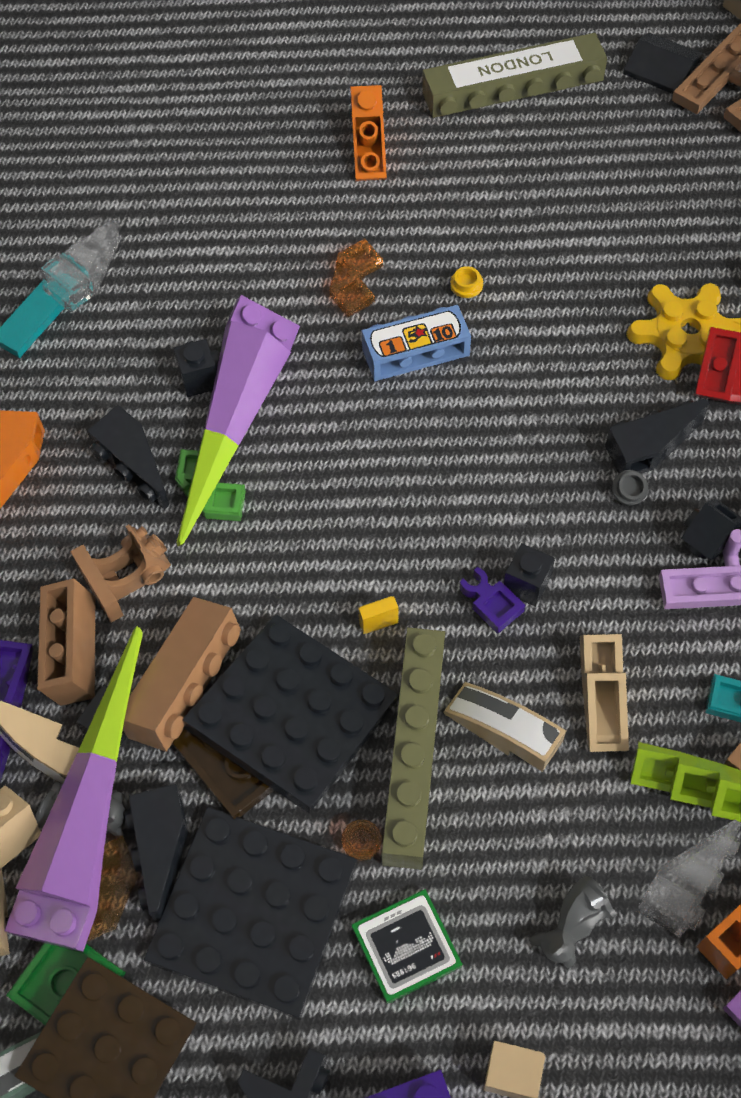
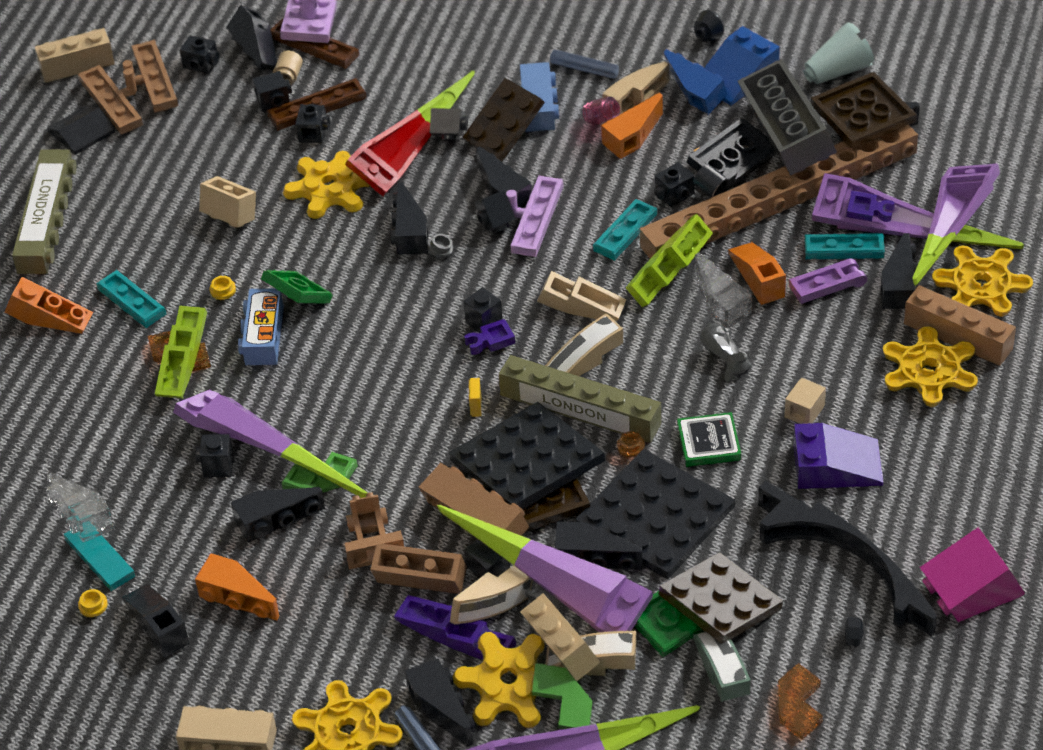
camera: 70 degrees left, 15 degrees down
none -> teal tile [96,270,167,328]
none -> lime slope [155,306,207,399]
none -> tan brick [199,176,256,227]
none -> green tile [261,270,333,303]

